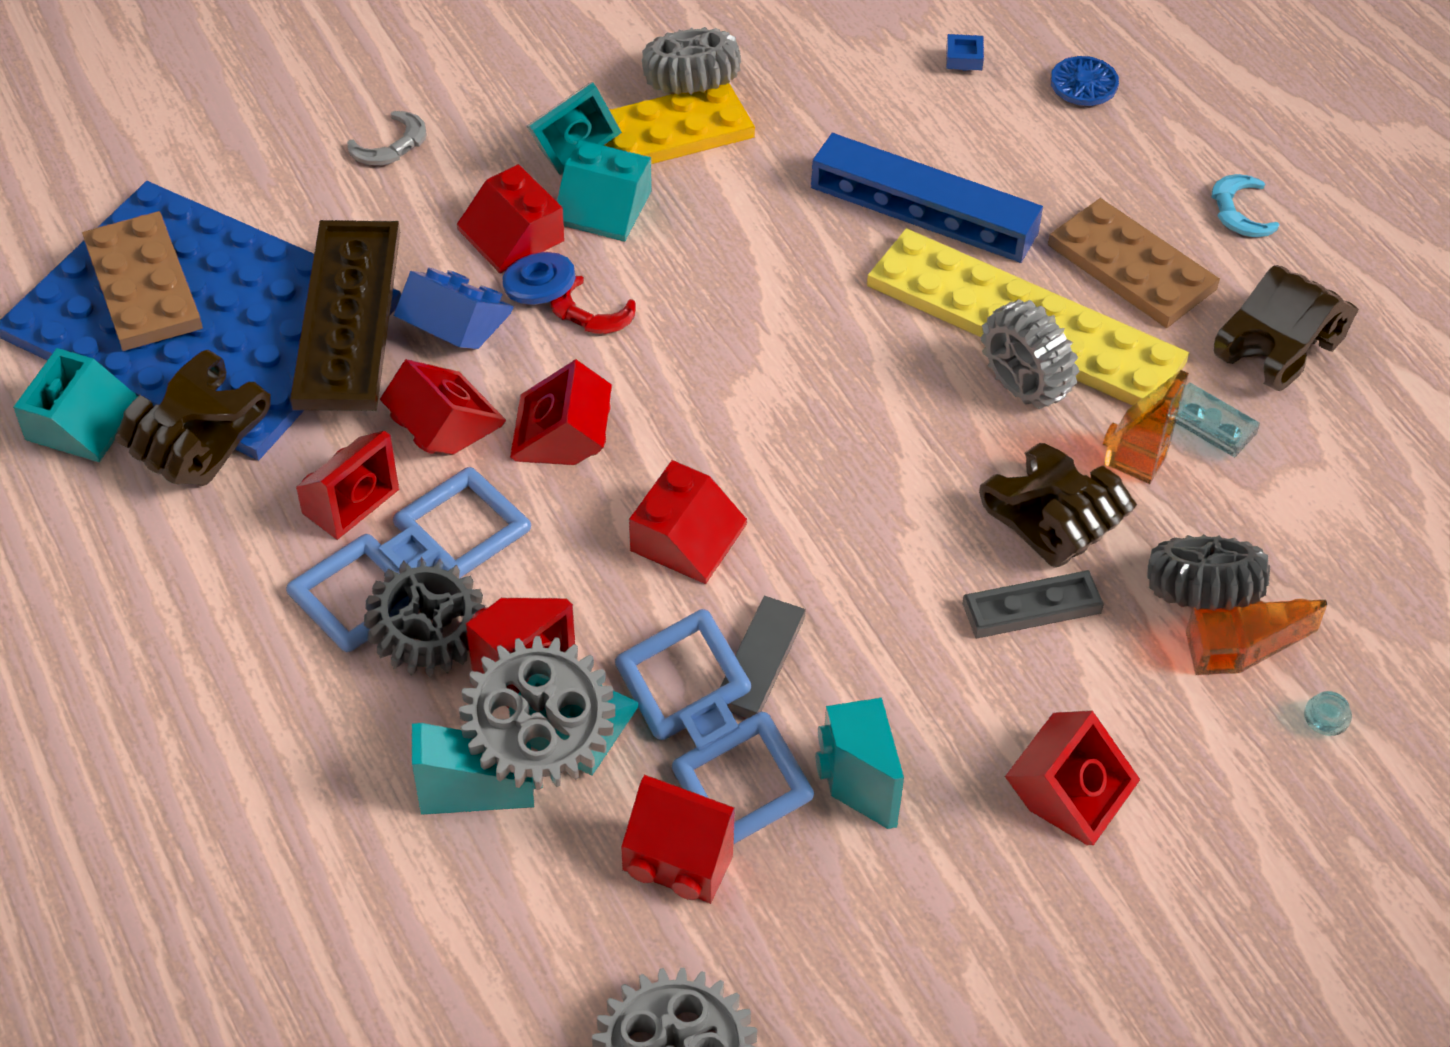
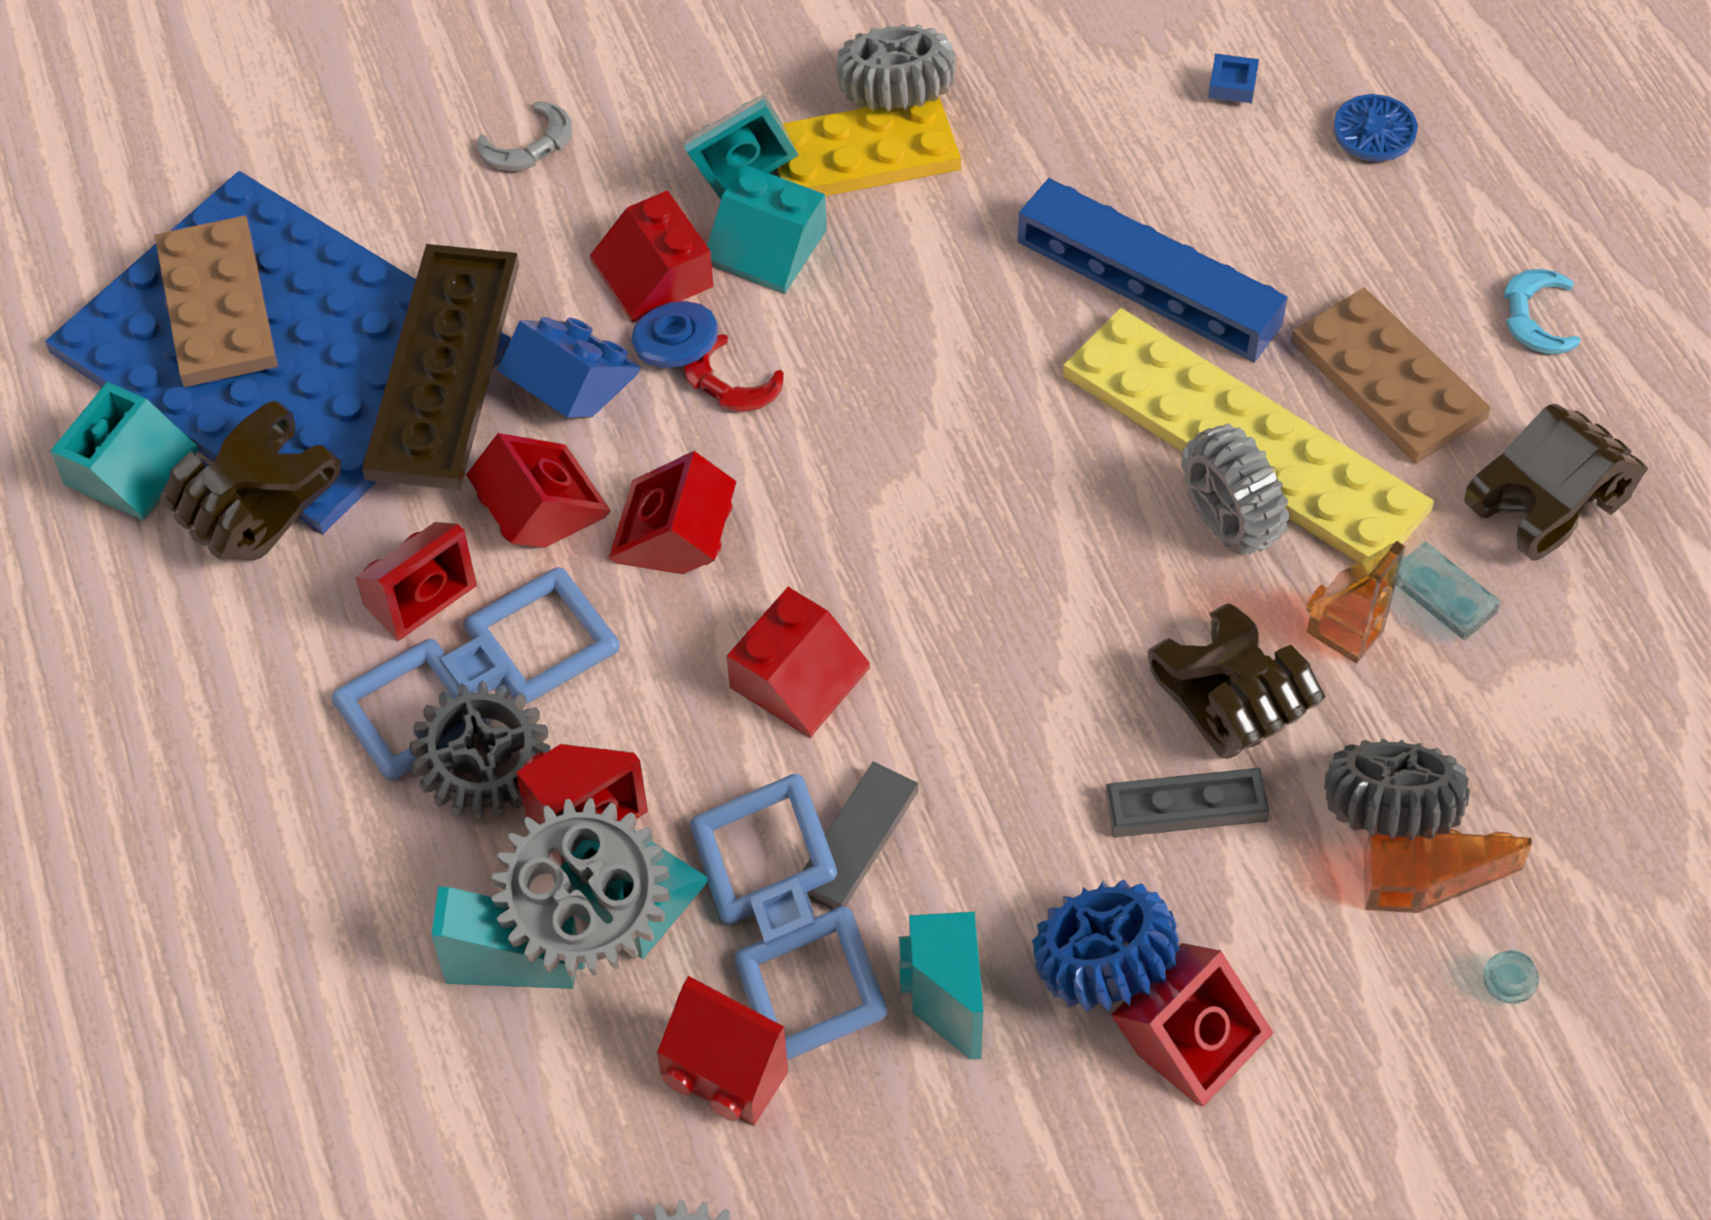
camera: 10 degrees right, 5 degrees up
none -> blue gear [1032,880,1180,1012]

